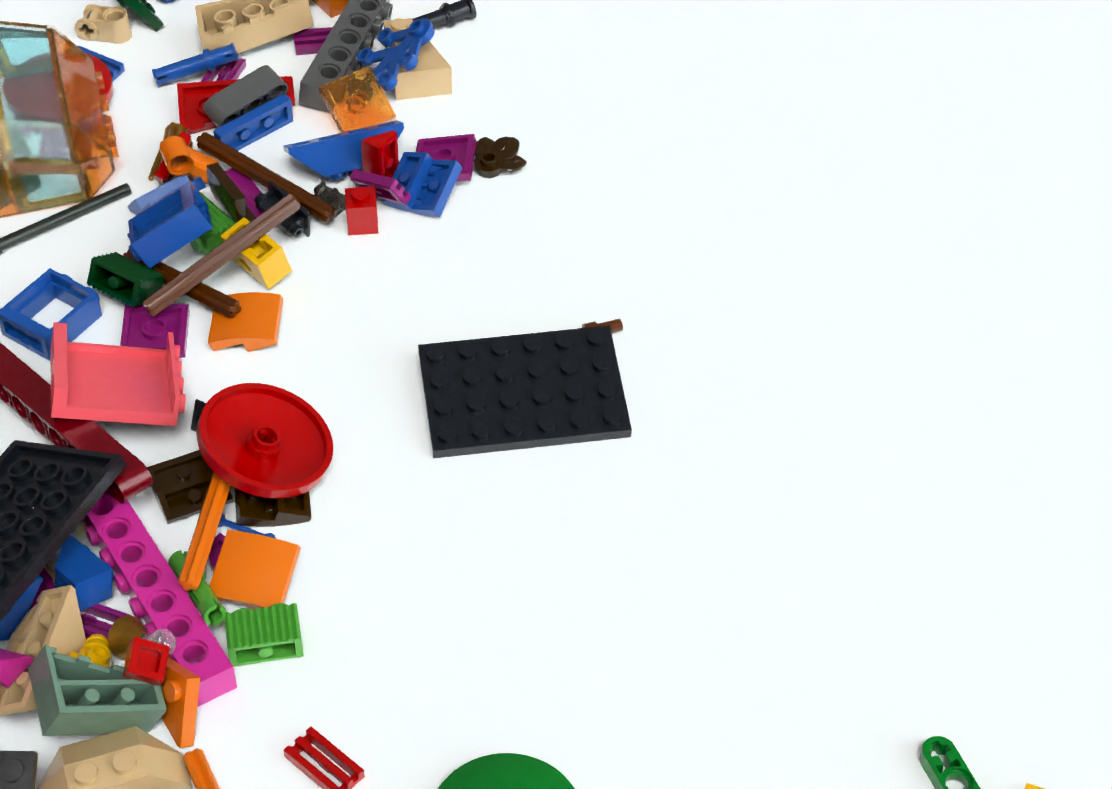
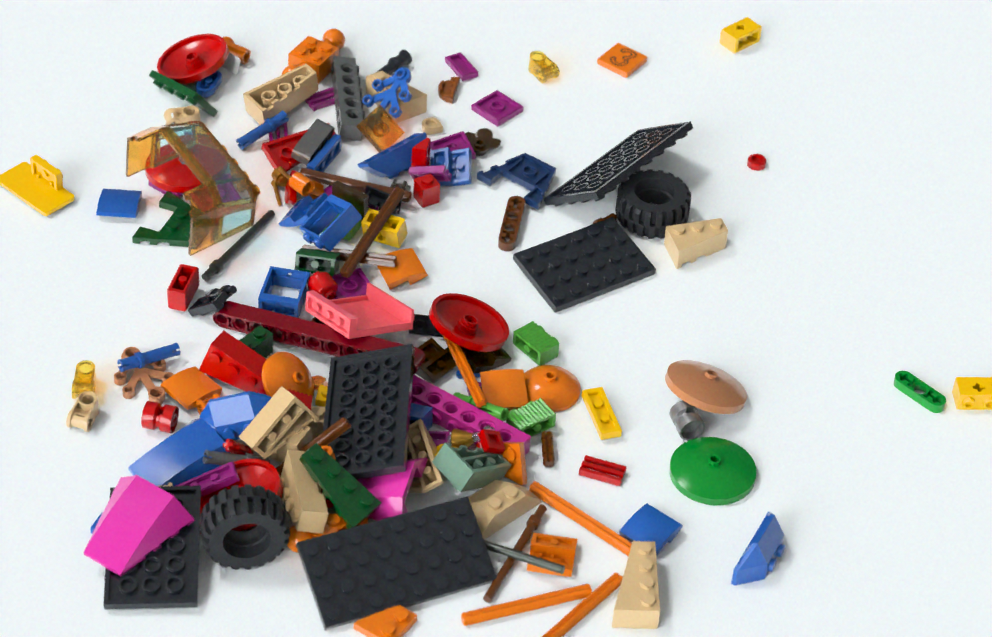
camera: 25 degrees left, 5 degrees down
none -> red head [308,272,338,300]
none -> tan tile [422,117,443,135]
none -> dark orange tile [438,77,460,104]
none -> magenta tile [445,52,479,82]
none -> magenta tile [471,90,524,127]
none -> dark blue wing [477,153,556,210]
none -> reddish brown beam [498,196,525,252]
none -> bright green brick [513,321,559,366]
none -> orange dish [524,365,581,412]
none -> clear yellow piece [528,51,560,83]
none -> reddish brown axle [541,431,555,467]
none -> black plate [543,121,694,206]
none -> yellow plate [581,387,622,440]
none -> orange tile [597,43,648,78]
none -> black tyre [615,169,691,239]
none -> tan wedge [664,218,728,269]
none -> nougat dish [665,360,747,414]
none -> flat silver wheel [669,400,705,441]
none -> yellow brick [720,17,762,54]
none -> red tile [747,154,767,171]

